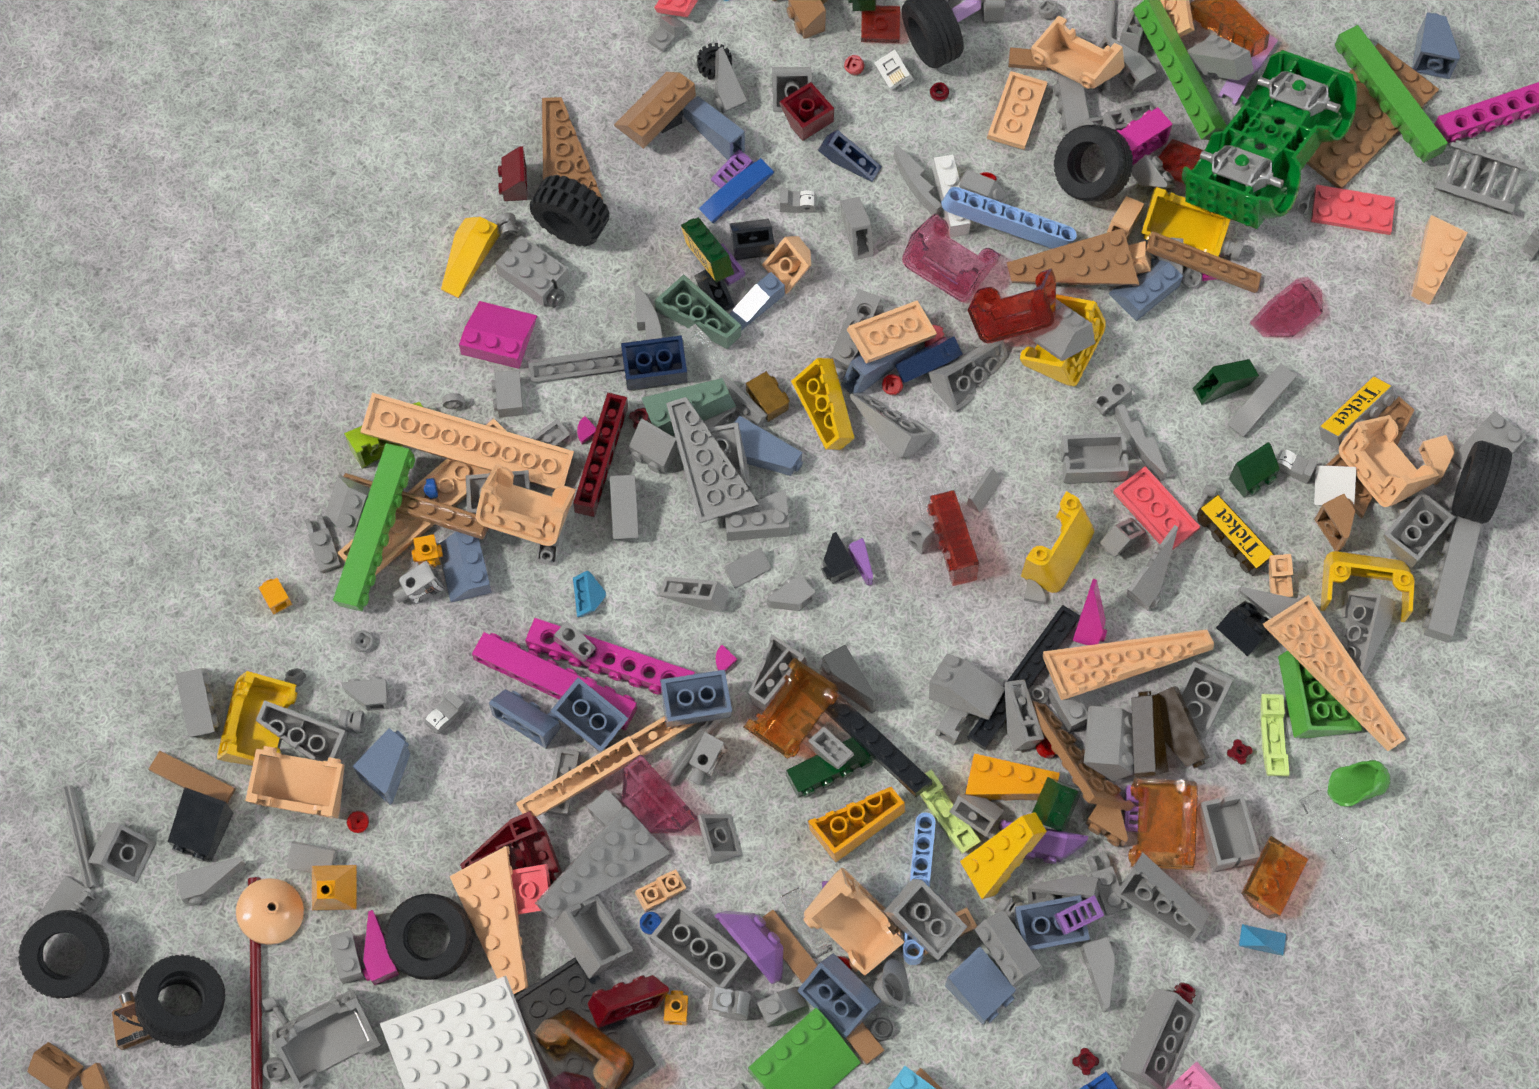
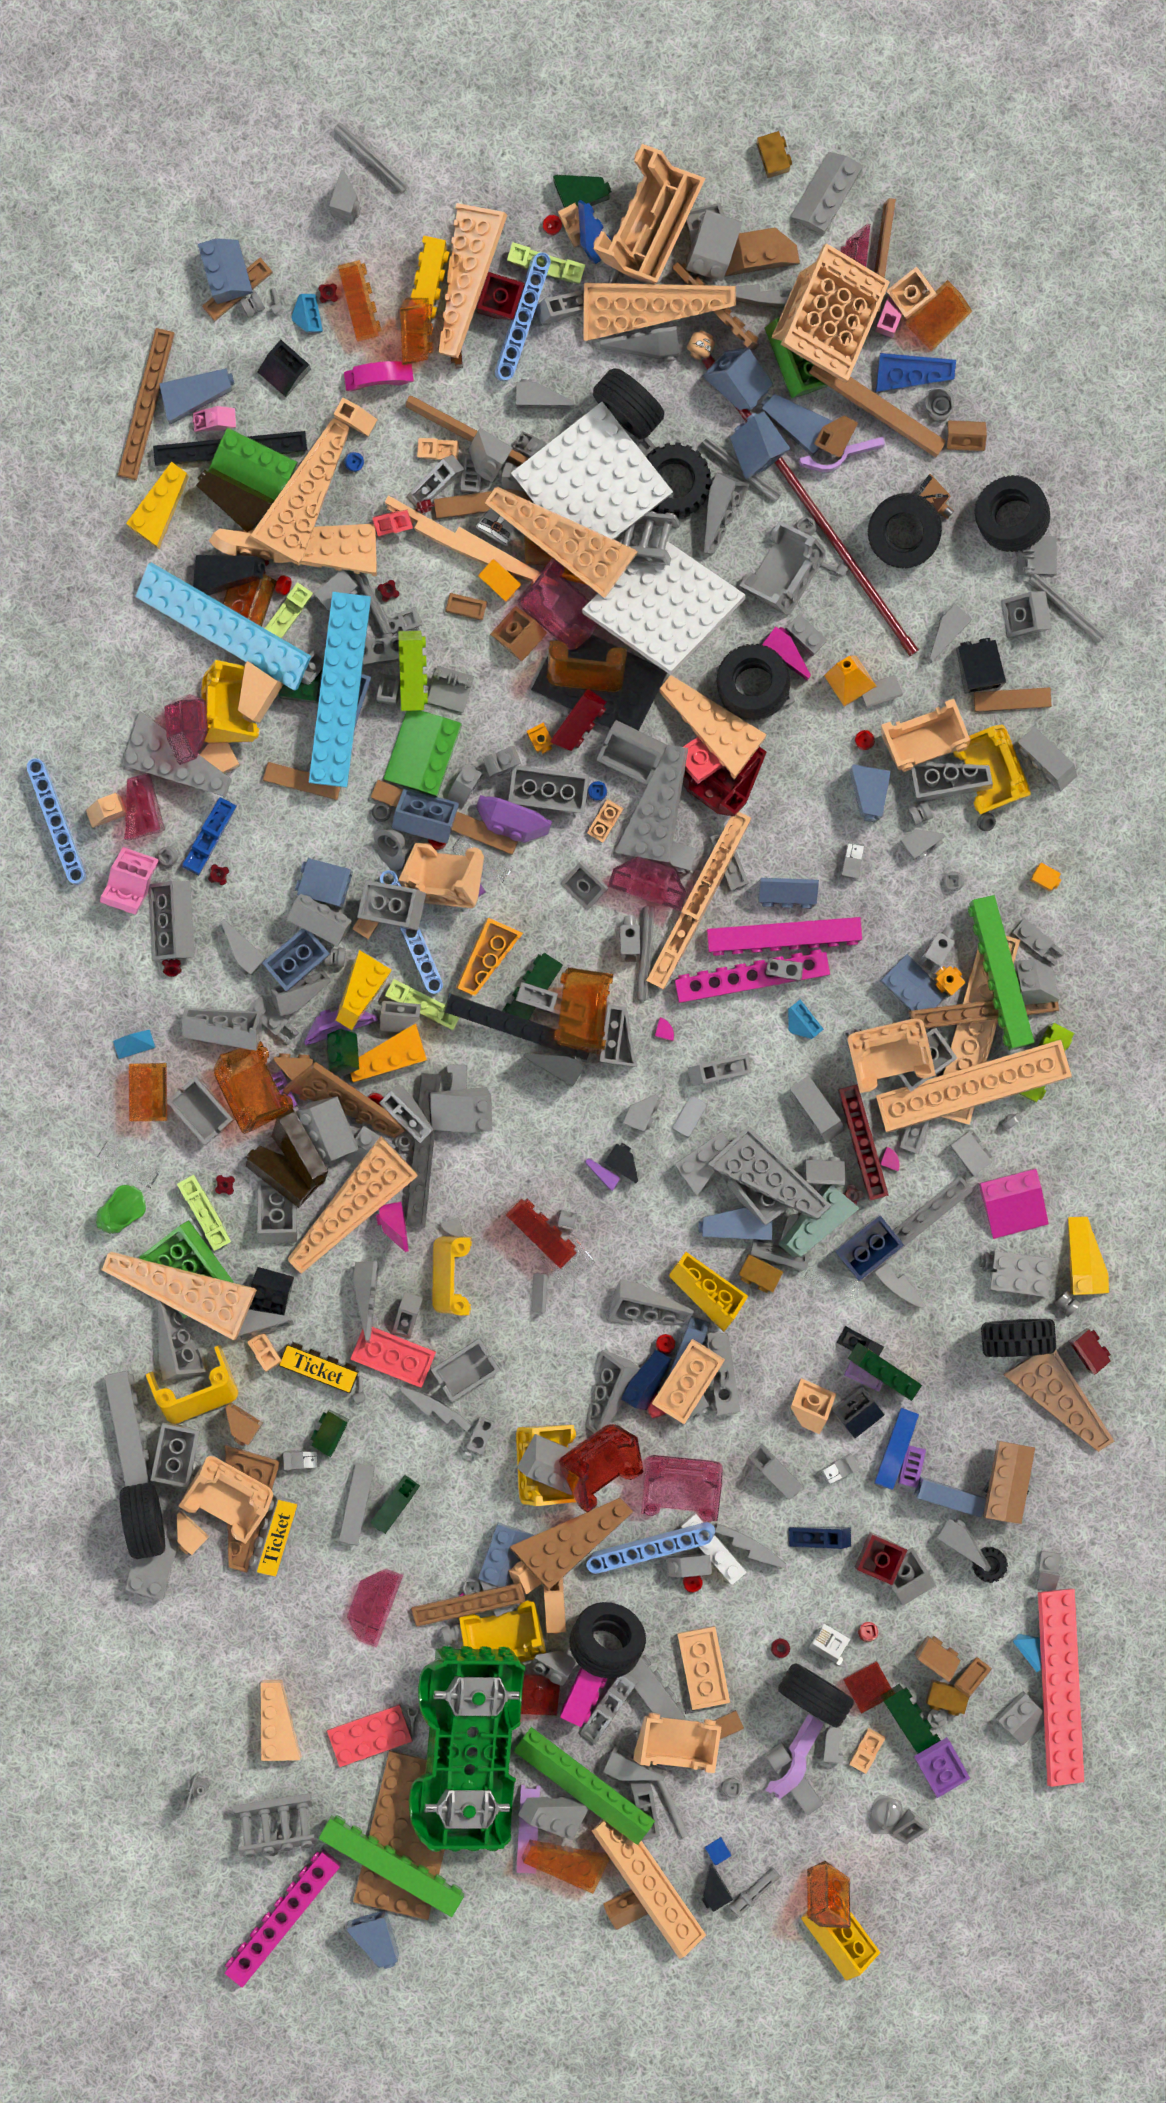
camera: 150 degrees right, 20 degrees up
light nougat dish [236,878,304,945] -> none
blue tile [423,478,438,500] -> none
sand blue slope [549,678,629,753] -> none
sand green wedge [655,274,741,349] -> none
sand blue slope [660,670,732,728] -> none
sand blue slope [729,272,785,331] -> none
medium lavender slope [1054,895,1104,935] -> none
white sticker [1314,465,1356,505] -> none

